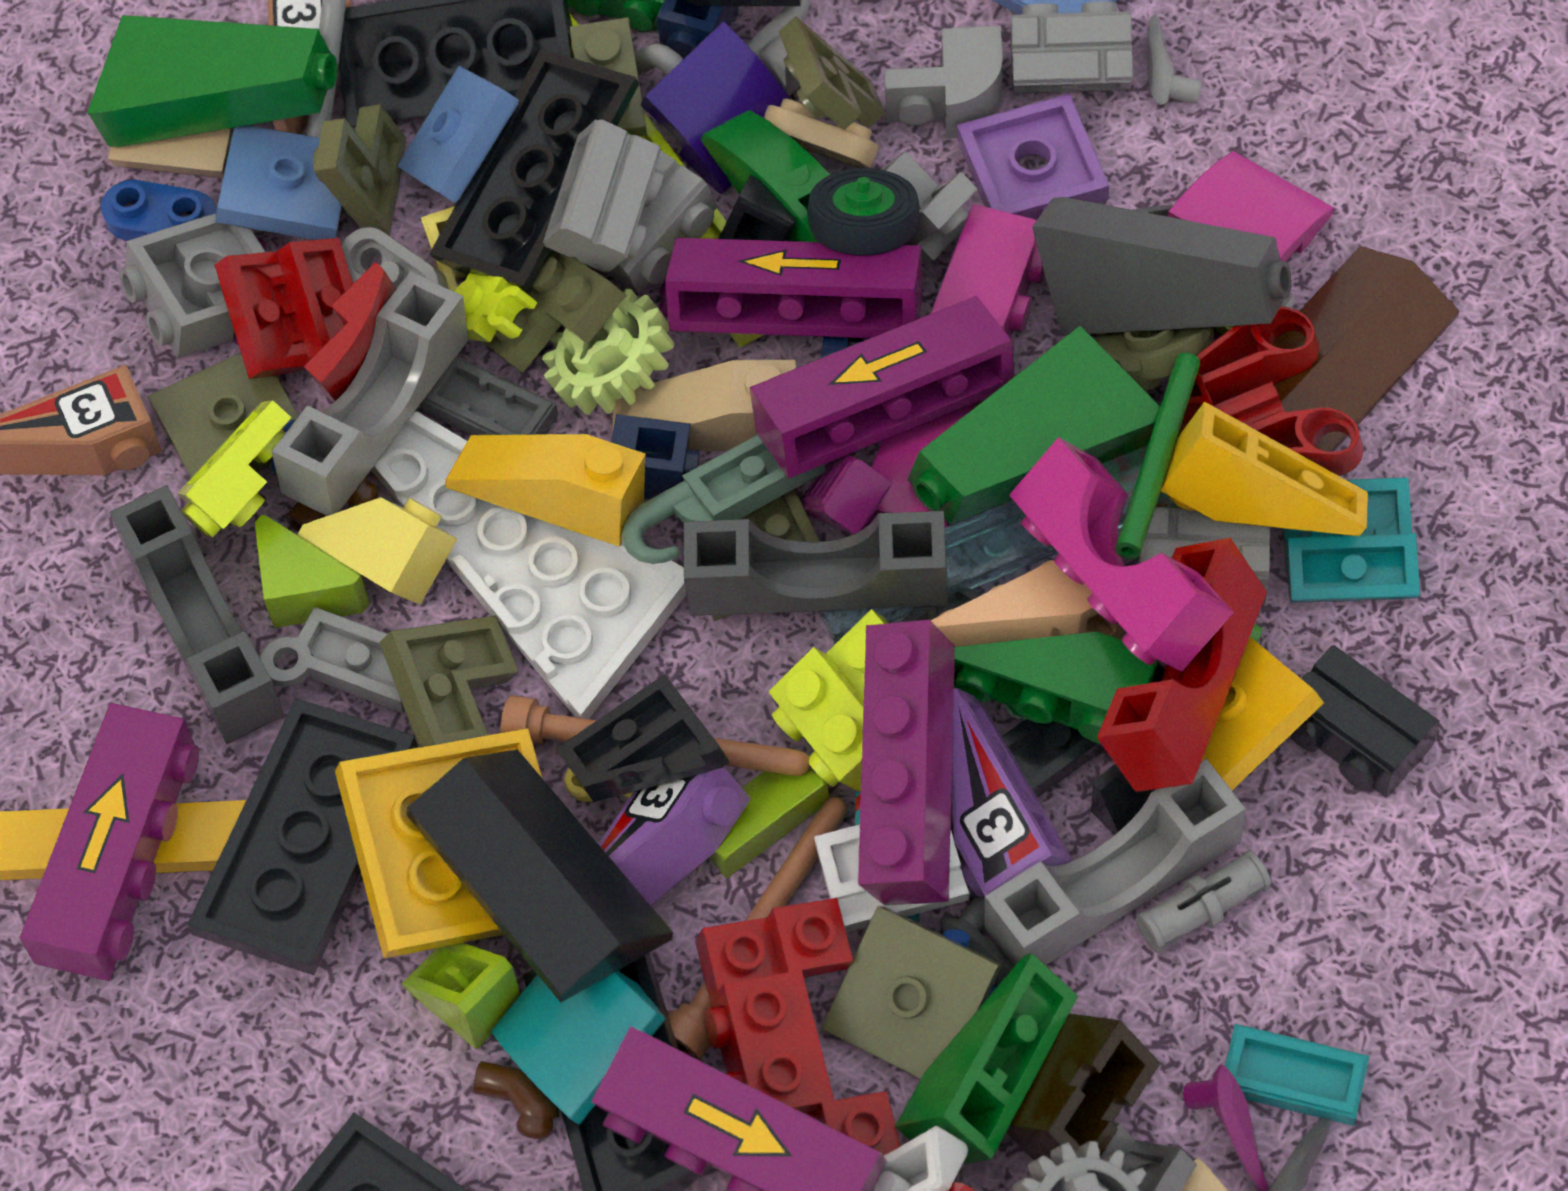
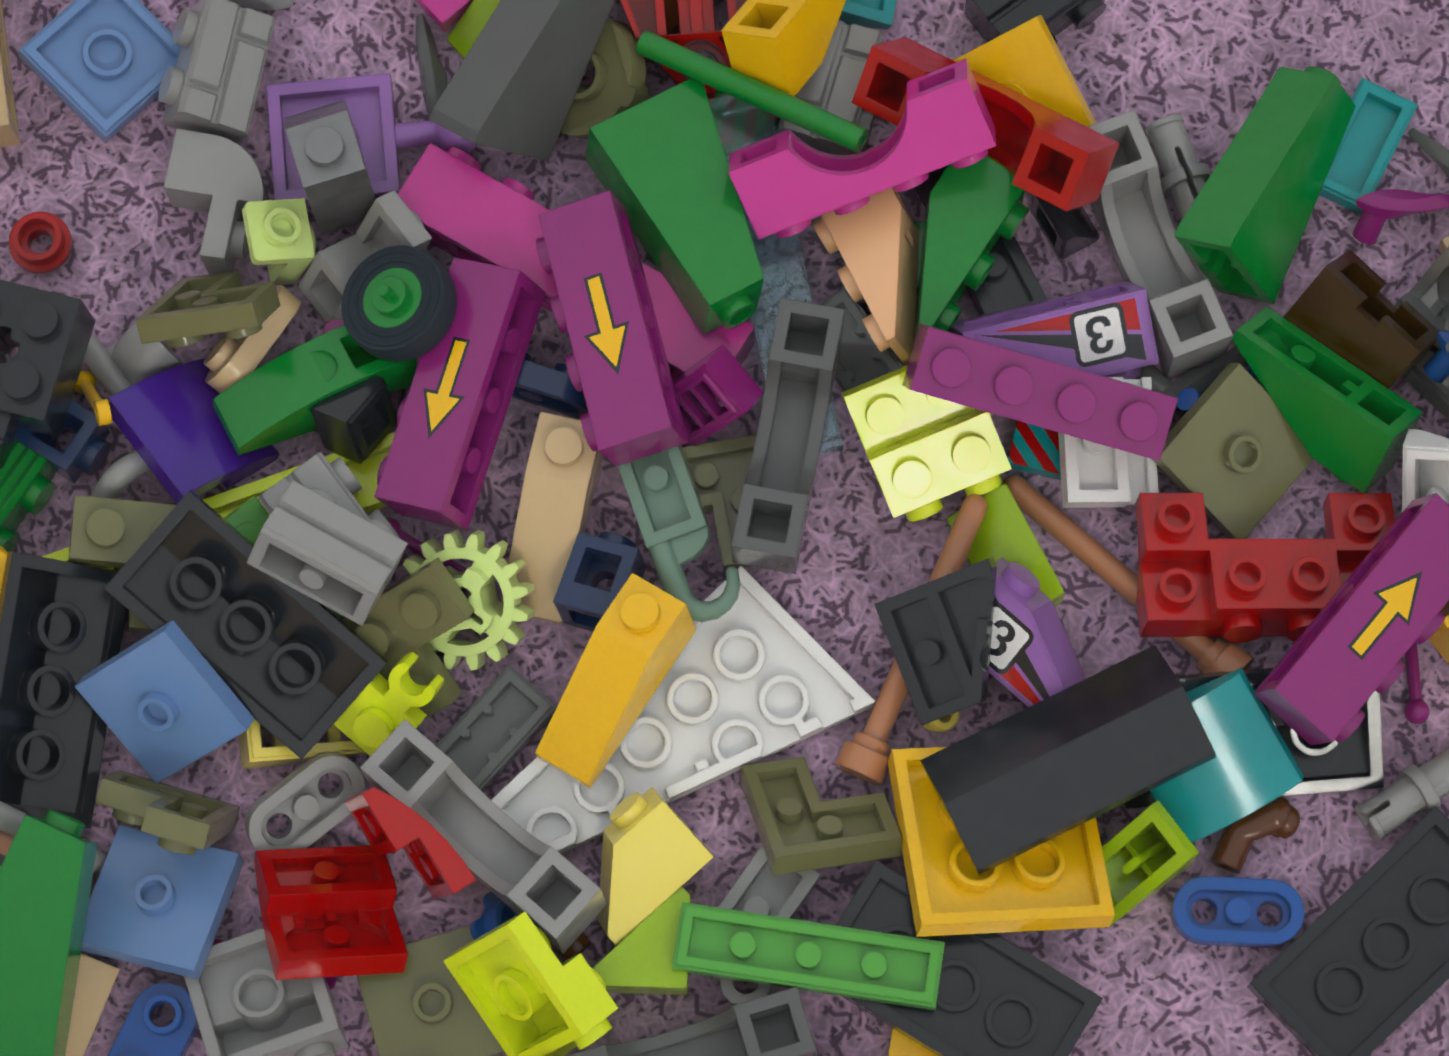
camera: 80 degrees left, 15 degrees up
none -> yellow hinge [75,370,112,426]
none -> yellowish green bracket [242,198,316,285]
none -> flat silver slope [285,99,376,235]
none -> bright green tile [672,902,945,1010]
none -> blue plate [1171,876,1305,948]
none -> green slope [1174,66,1356,304]

